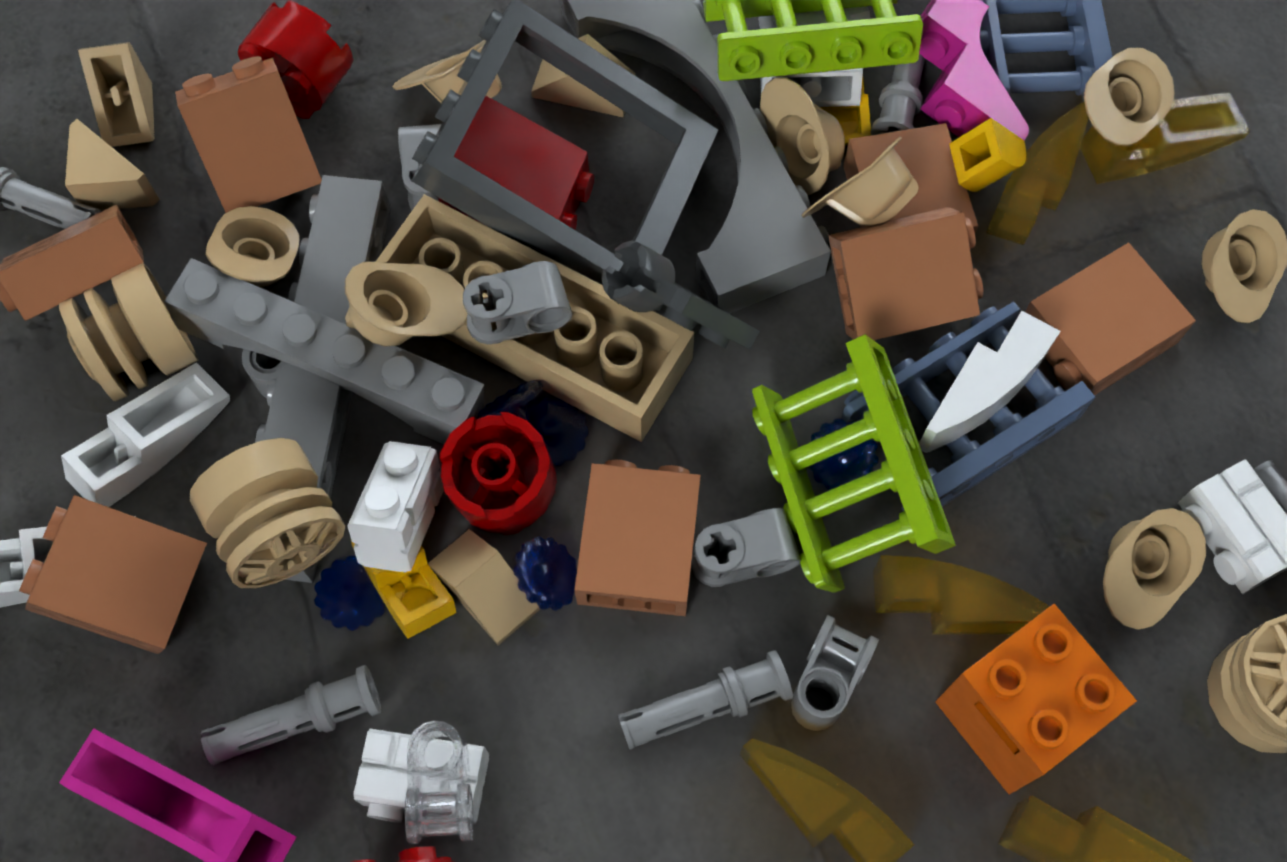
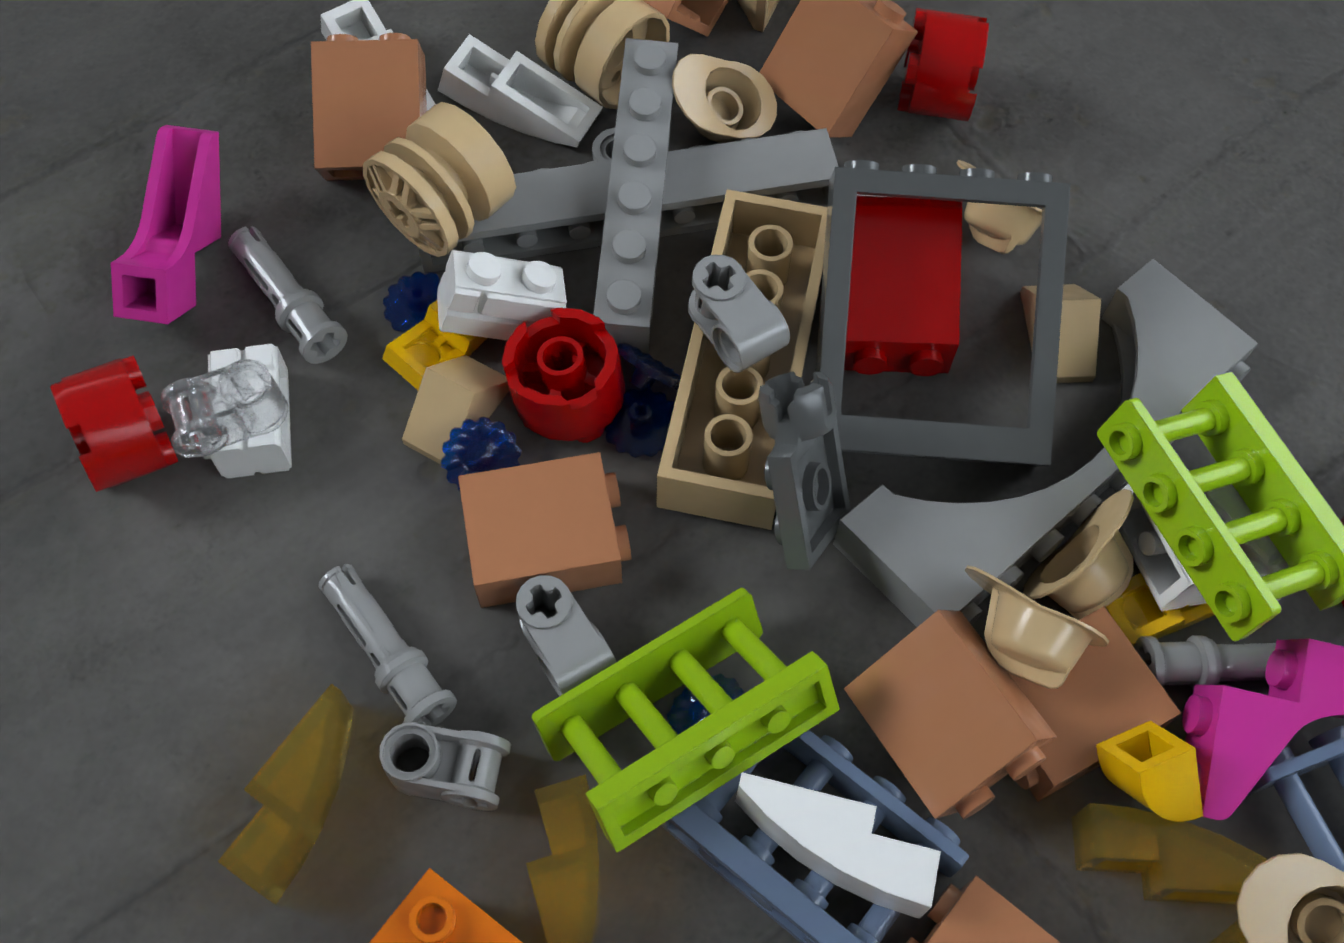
camera: 70 degrees right, 5 degrees down
tan piece [345,262,468,347] -> none

